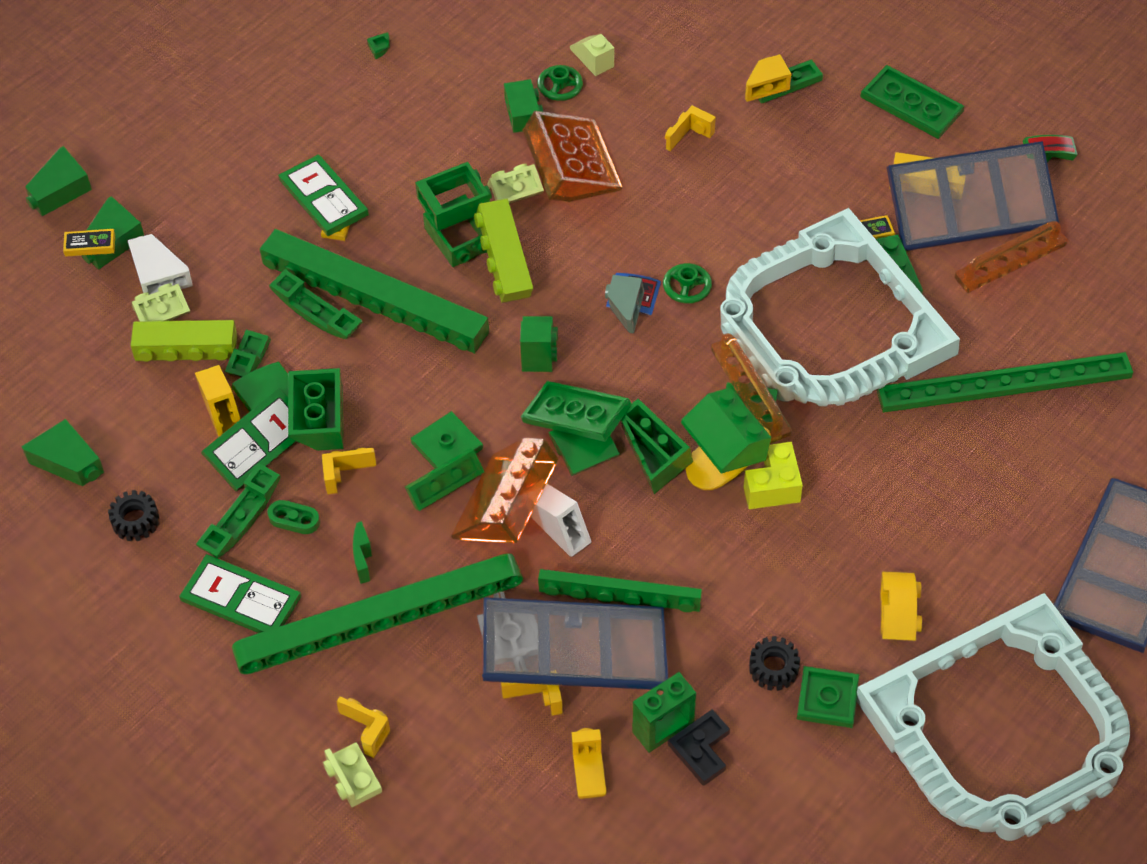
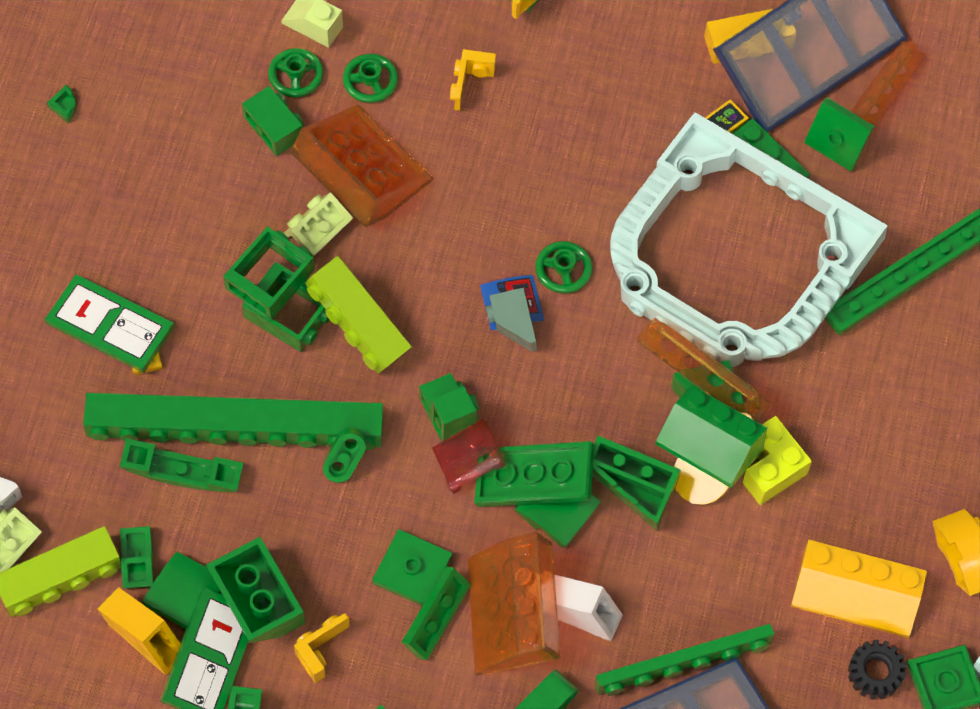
camera: 30 degrees left, 10 degrees up
none -> green plate [323,428,366,483]
none -> green piece [343,53,398,103]
none -> clear red plate [432,419,506,494]
none -> yellow slope [791,539,927,638]
none -> green plate [803,97,875,172]

